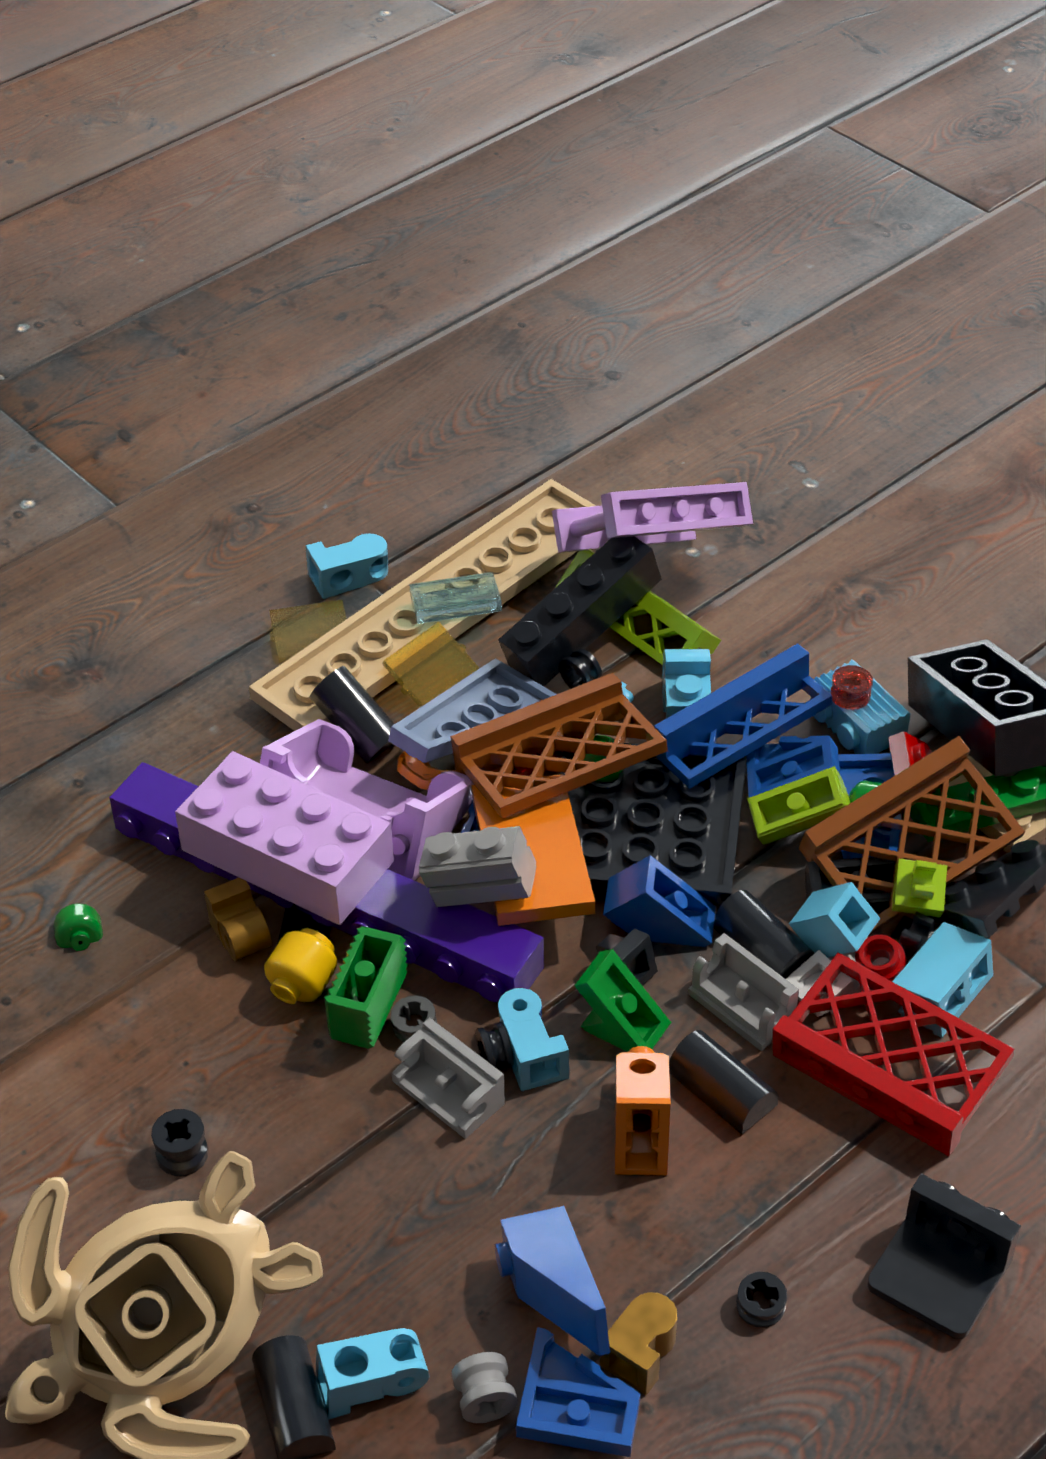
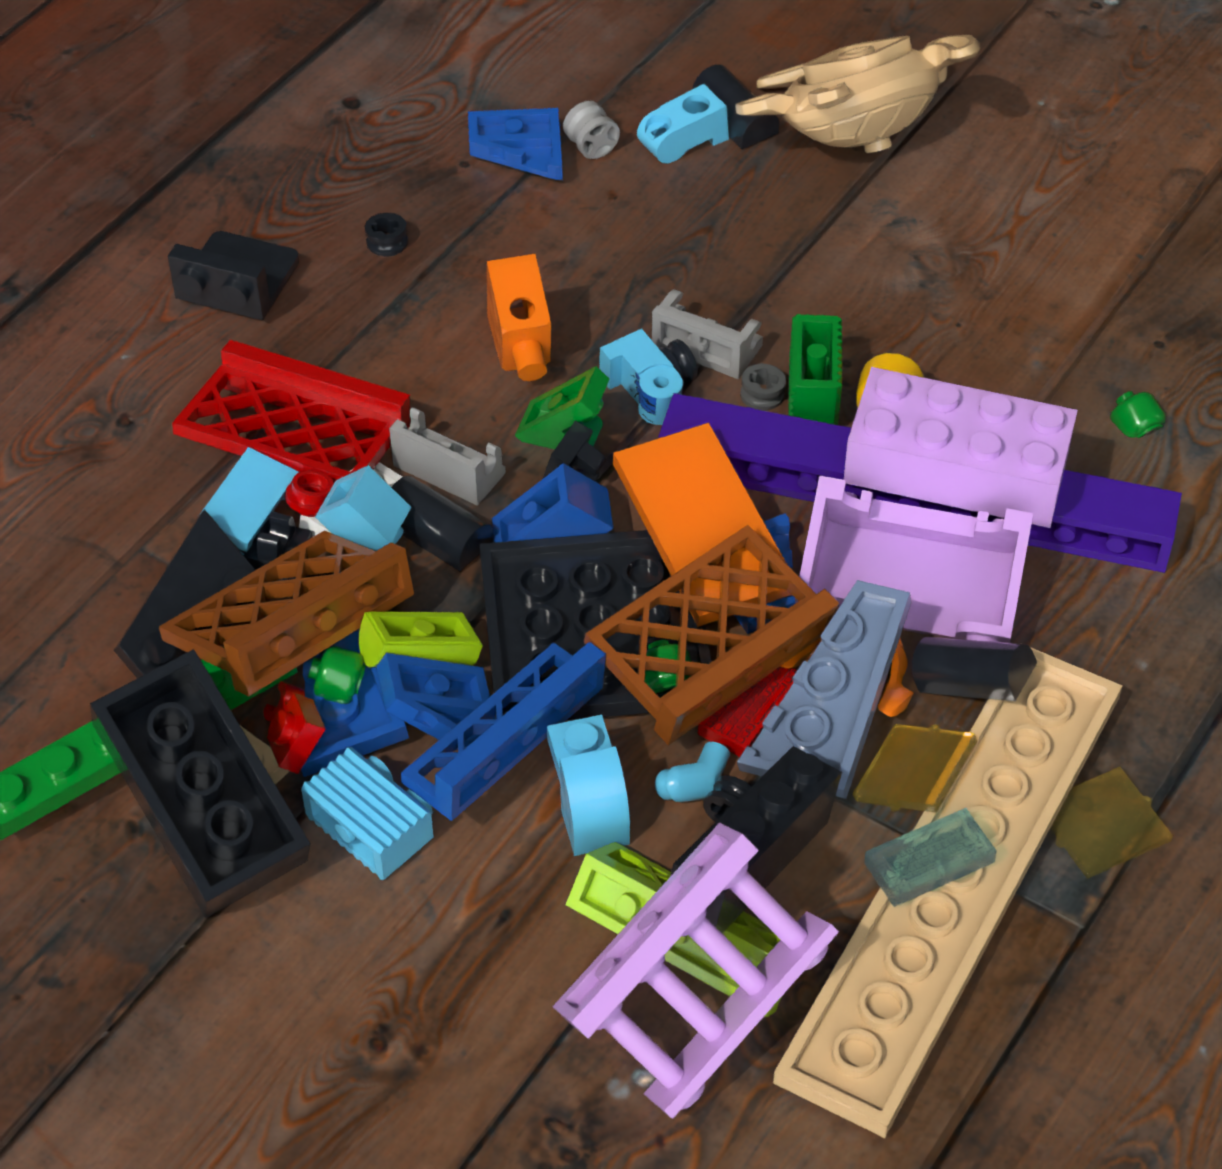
camera: 165 degrees right, 5 degrees up
black wheel [151,1109,208,1176] -> none
medium azure leg [306,533,388,599] -> none
light grey brick [419,826,537,907] -> none
slope [494,1206,610,1356] -> none
pearl gold leg [600,1292,677,1395] -> none
black brick [669,1030,779,1134] -> none
clear red bush [831,665,873,710] -> none
lime tile [892,858,947,918] -> none

